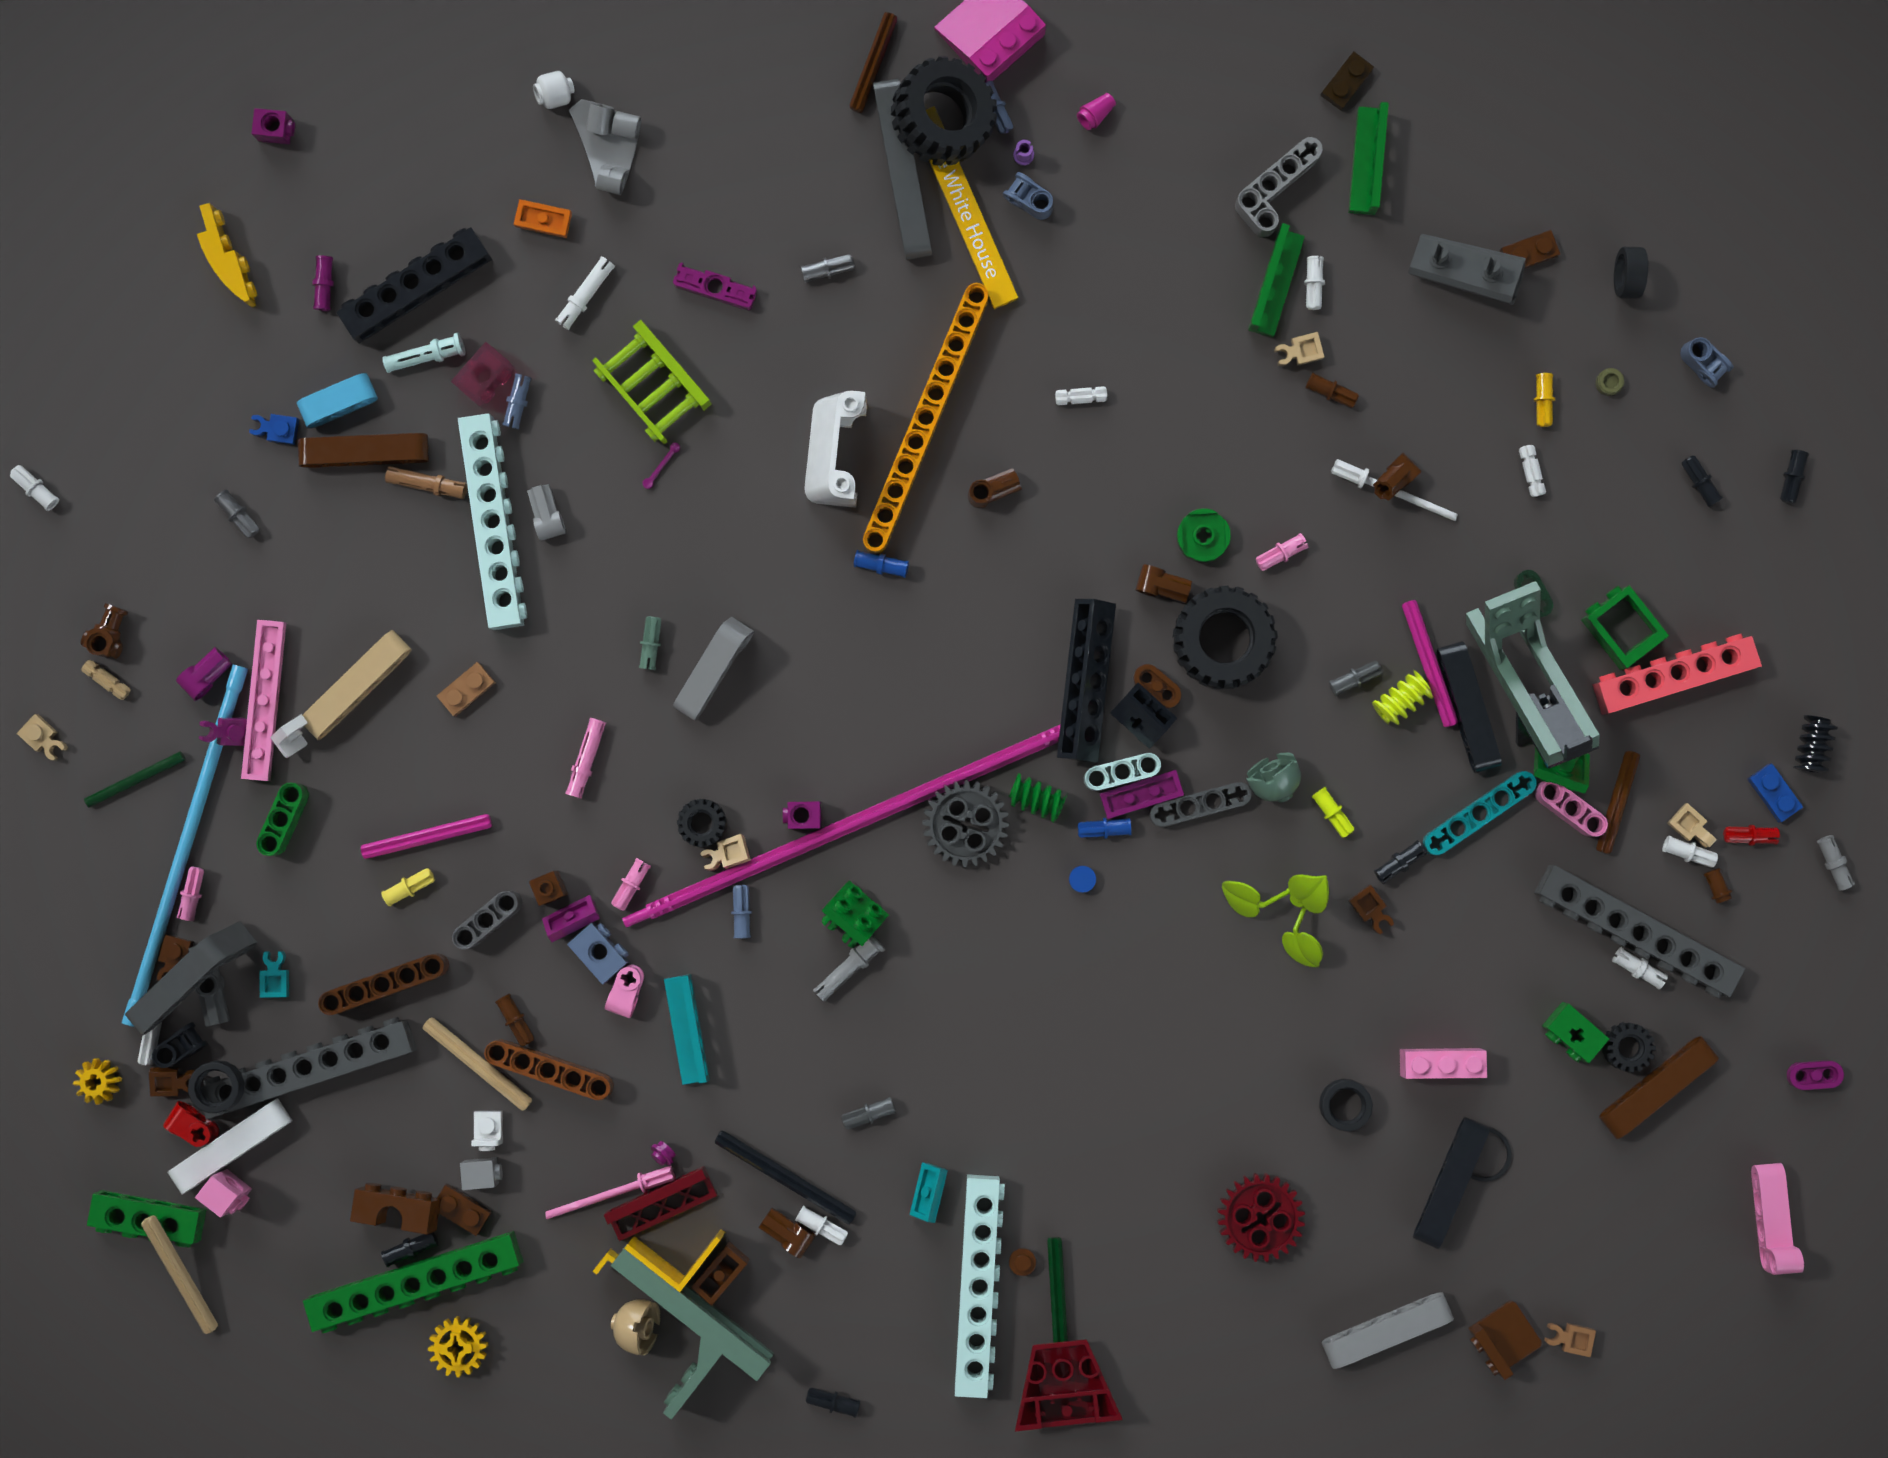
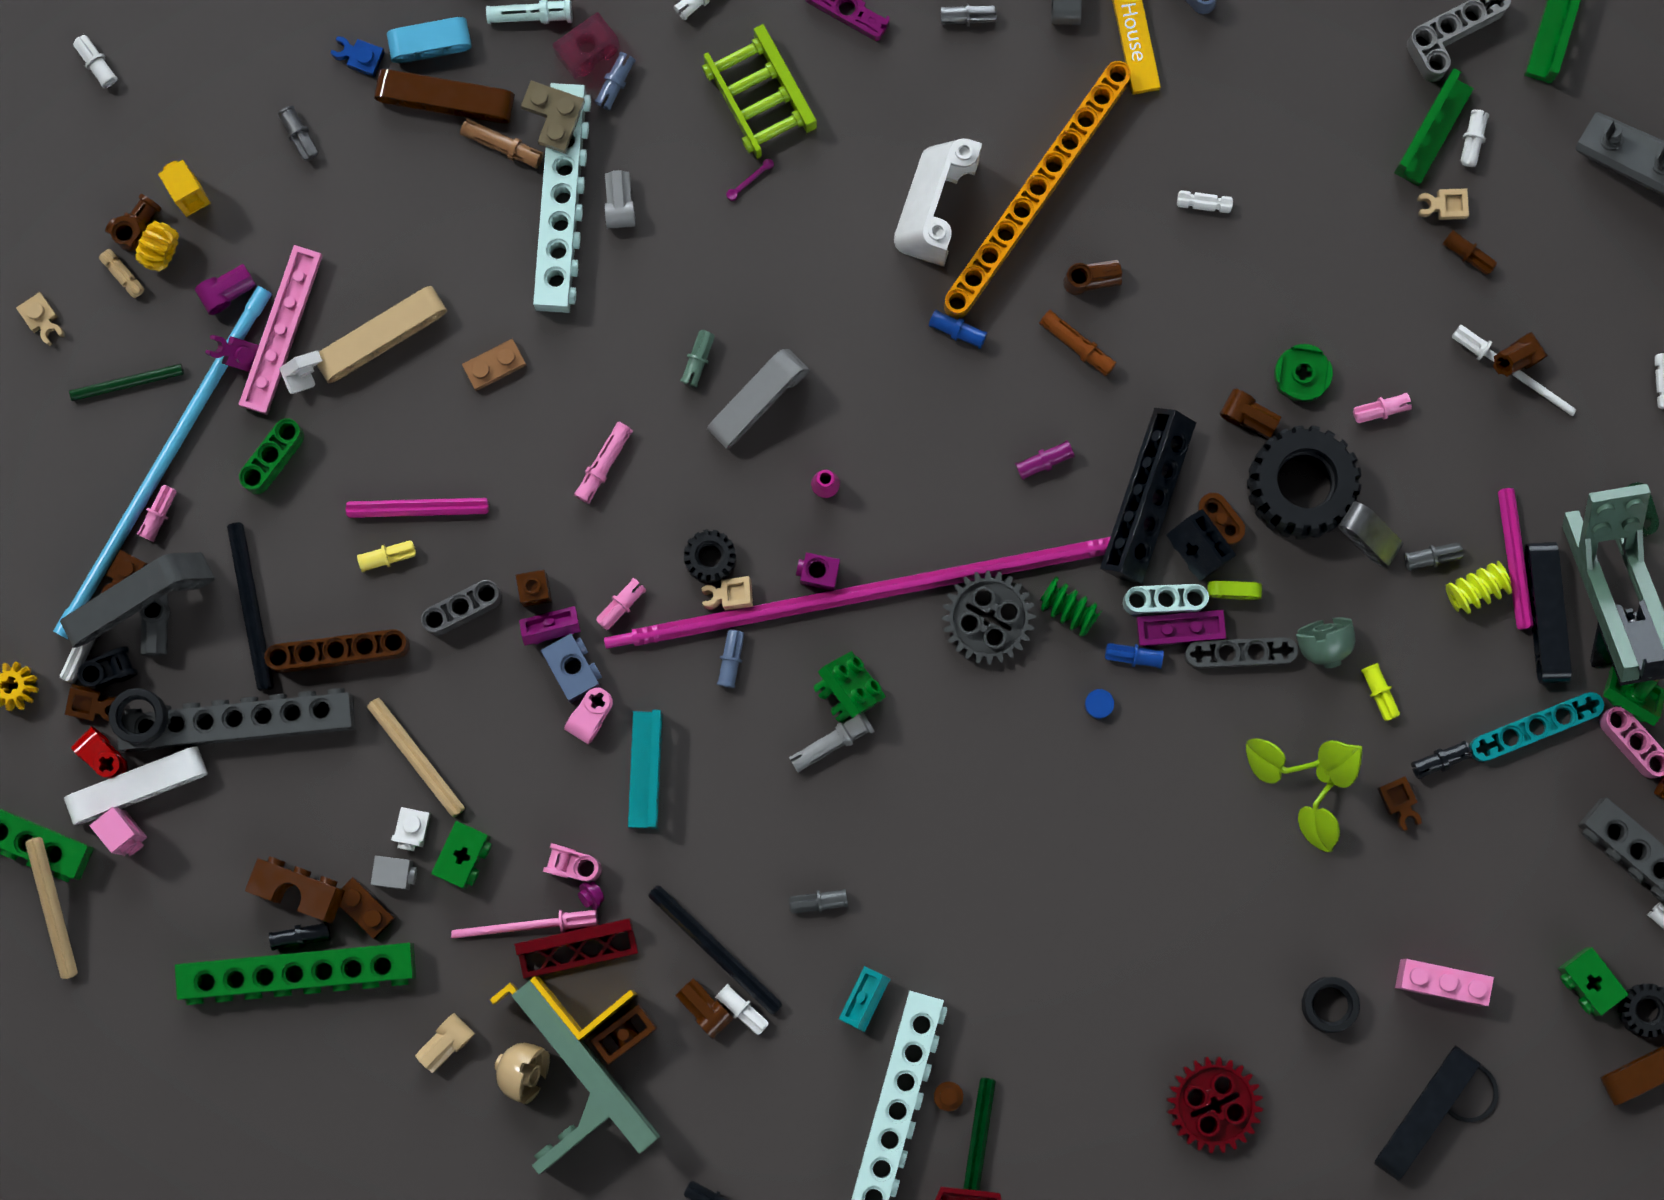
camera: 10 degrees right, 5 degrees down
teal plate [260,951,289,998] -> none
yellow gear [428,1316,488,1377] -> none
dark orange beam [484,1039,614,1100] -> none
reddish brown axle [495,993,534,1046] -> none
none -> yellow gear [136,221,179,272]
none -> yellow brick [158,160,211,217]
none -> black axle [227,522,273,691]
none -> tan piece [415,1013,475,1073]
none -> green brick [431,821,492,889]
none -> dark tan plate [521,80,585,154]
none -> bright pink piece [543,843,602,883]
none -> dark pink cone [811,470,840,498]
none -> magenta pin [1015,440,1075,480]
none -> dark orange pin [1039,309,1117,377]
none -> lime beam [1207,581,1262,600]
none -> flat silver beam [1338,501,1403,568]

